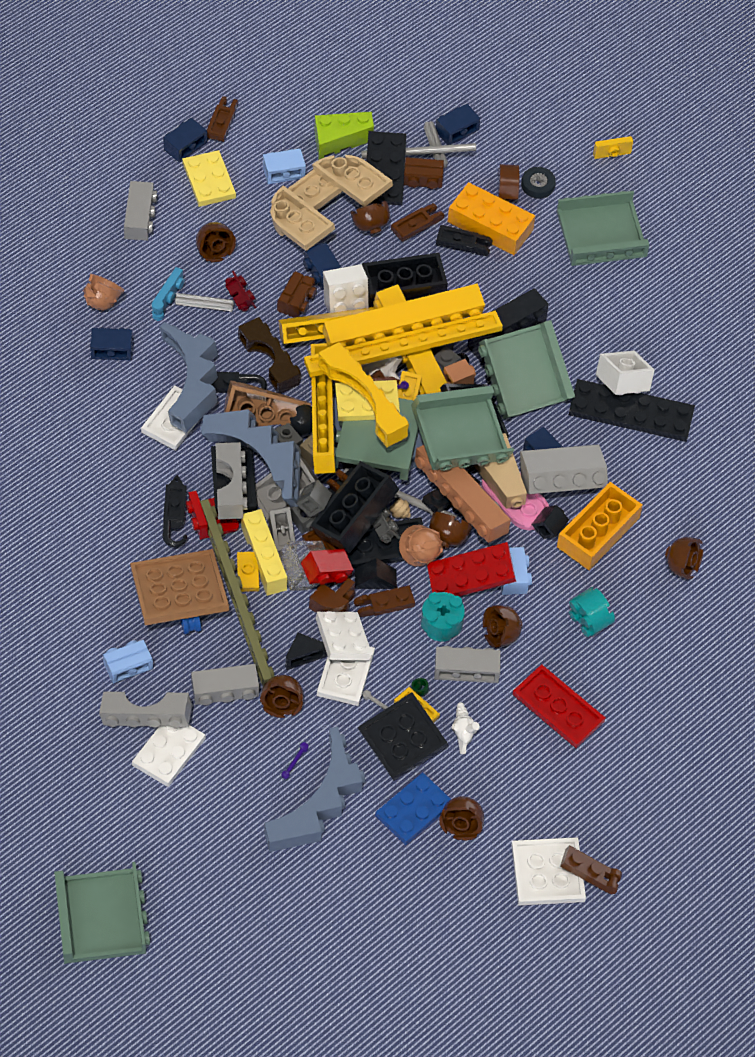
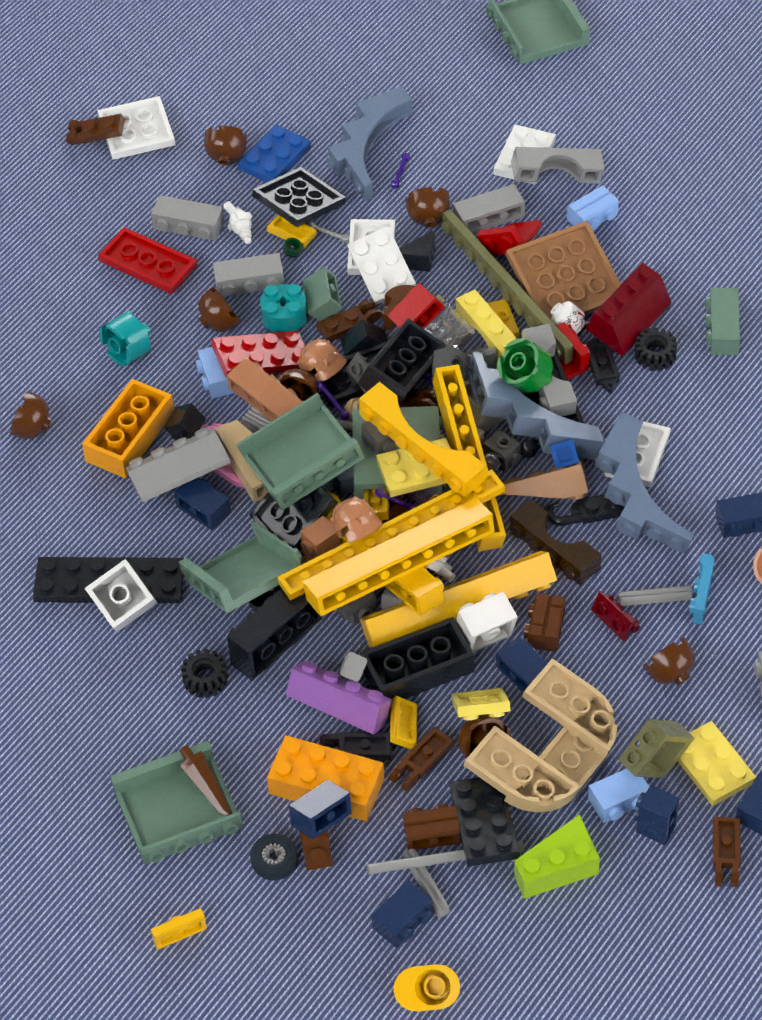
camera: 175 degrees right, 5 degrees down
none -> light grey brick [151,195,224,241]
none -> reddish brown bar [179,745,232,816]
none -> black tyre [181,649,228,698]
none -> medium lavender brick [286,661,392,734]
none -> dark blue brick [289,780,352,839]
none -> sand green brick [303,267,342,321]
none -> dark purple hinge [317,380,349,420]
none -> nougat helmet [330,496,382,543]
none -> light grey slope [338,651,367,682]
none -> yellow plate [390,696,417,750]
none -> yellow piece [394,964,460,1011]
none -> light yellow plate [451,688,511,720]
none -> red bracket [477,220,542,256]
none -> green brick [497,338,553,393]
none -> blue plate [550,438,579,469]
none -> white head [551,301,585,334]
none -> dark red slope [586,262,672,356]
none -> olive window [618,719,695,778]
none -> black tyre [634,328,677,371]
none -> dark blue brick [635,785,680,845]
none -> sand green brick [705,287,740,355]

